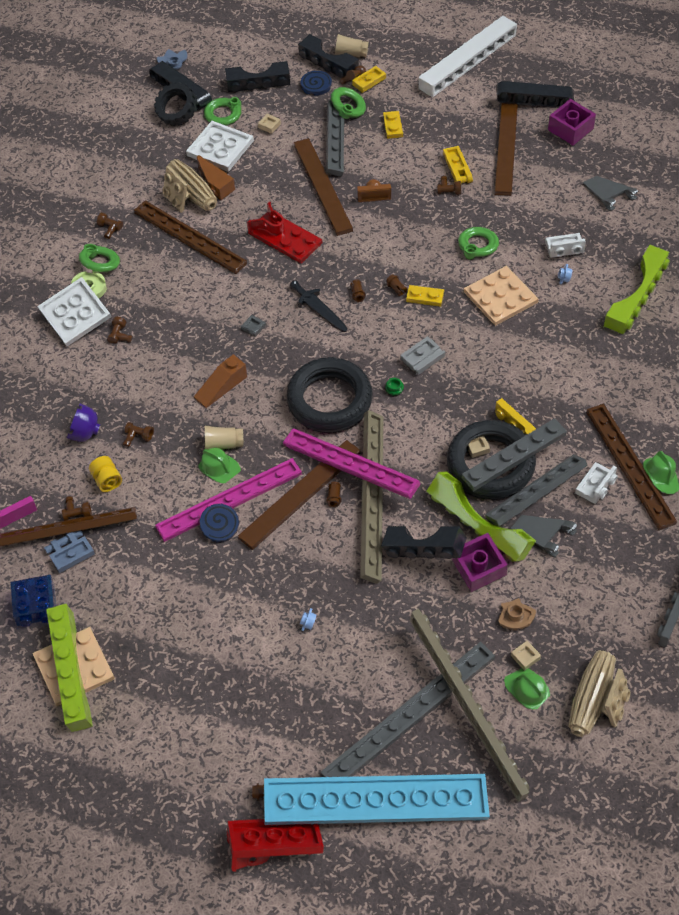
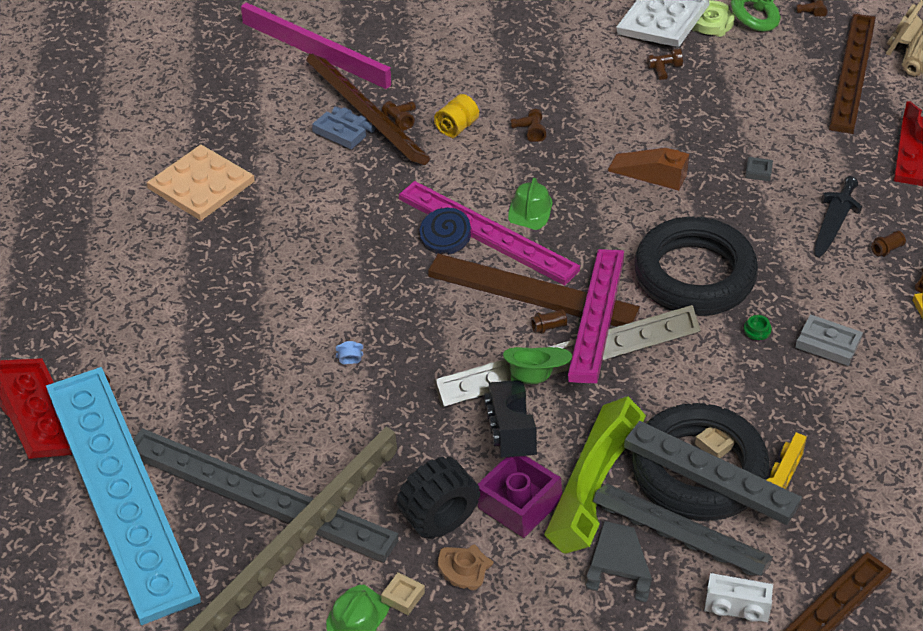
camera: 65 degrees right, 10 degrees down
clear blue brick [10,574,57,627] -> none
lime arch [46,604,93,732] -> none
dark purple cylinder [67,403,100,442] -> none
tan plant [205,426,243,450] -> none
none -> black tyre [396,457,481,539]
none -> bright green piece [503,347,572,385]

